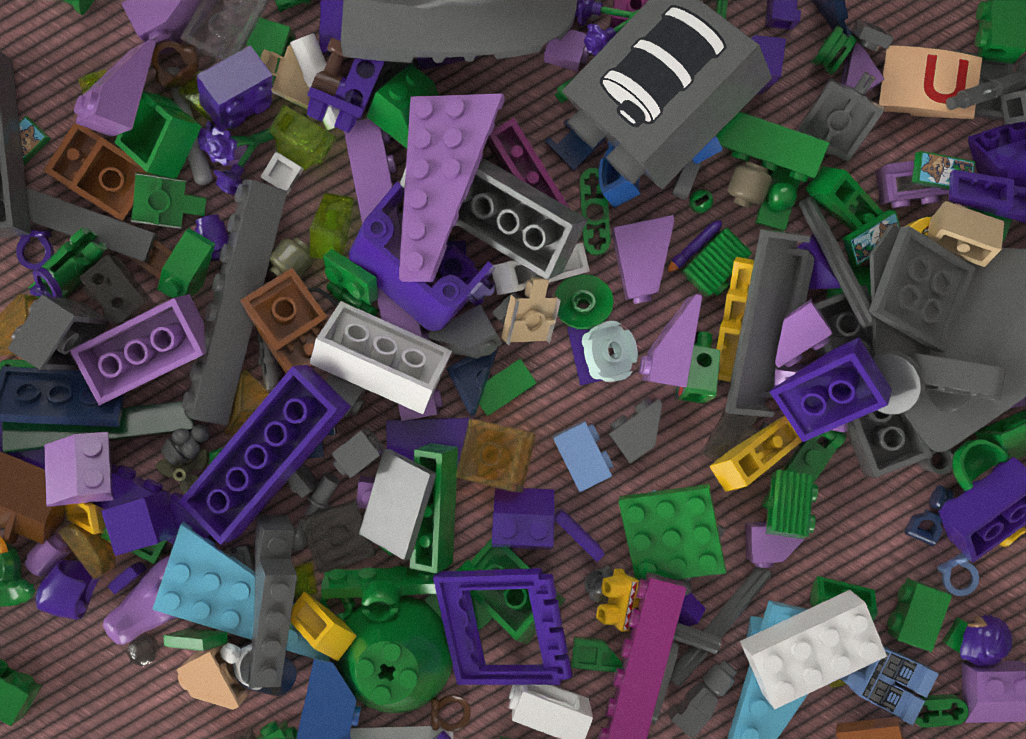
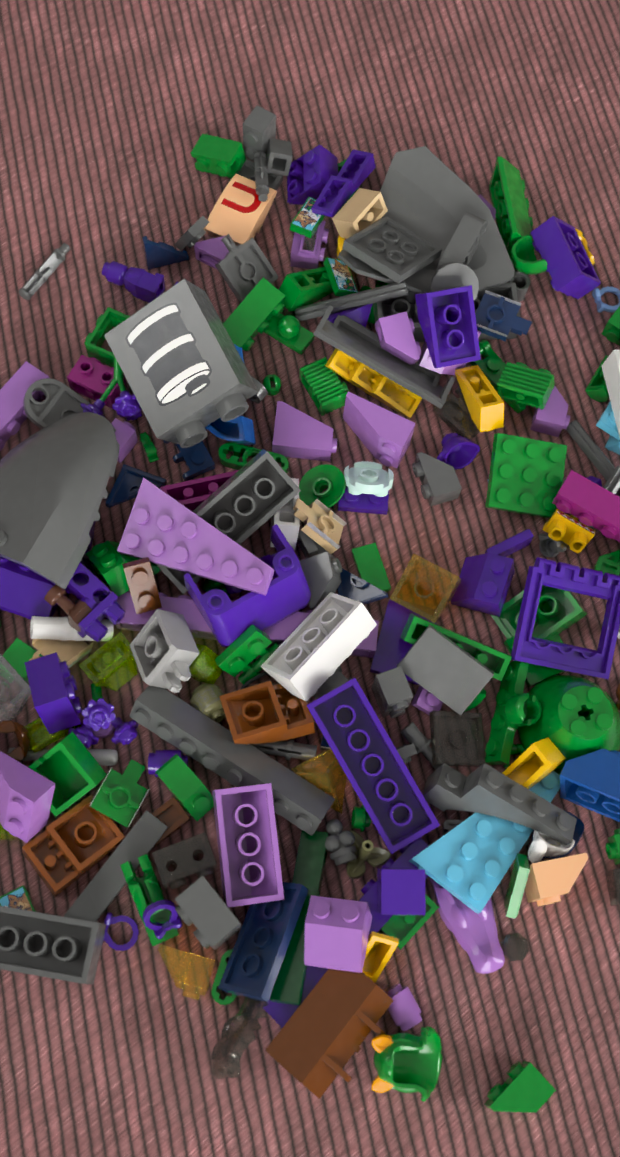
camera: 80 degrees left, 20 degrees down
dark purple piece [35,560,101,620] -> none
clear yellow slope [58,523,116,580] -> none
dark purple tile [108,562,148,595] -> none
white plate [260,152,304,194] -> none
medium blue brick [552,420,614,492] -> none
dark purple piece [667,220,723,272] -> none
green torso [675,331,721,404] -> none
dark tan head [728,161,773,209] -> none
green wheel [811,25,857,75] -> none
dark blue piece [905,485,954,546] -> none
none -> dark blue tile [105,464,167,508]
none -> plate [122,557,162,615]
none -> light grey hinge [130,609,200,693]
none -> dark purple piece [437,433,480,470]
none -> dark blue piece [475,290,532,342]

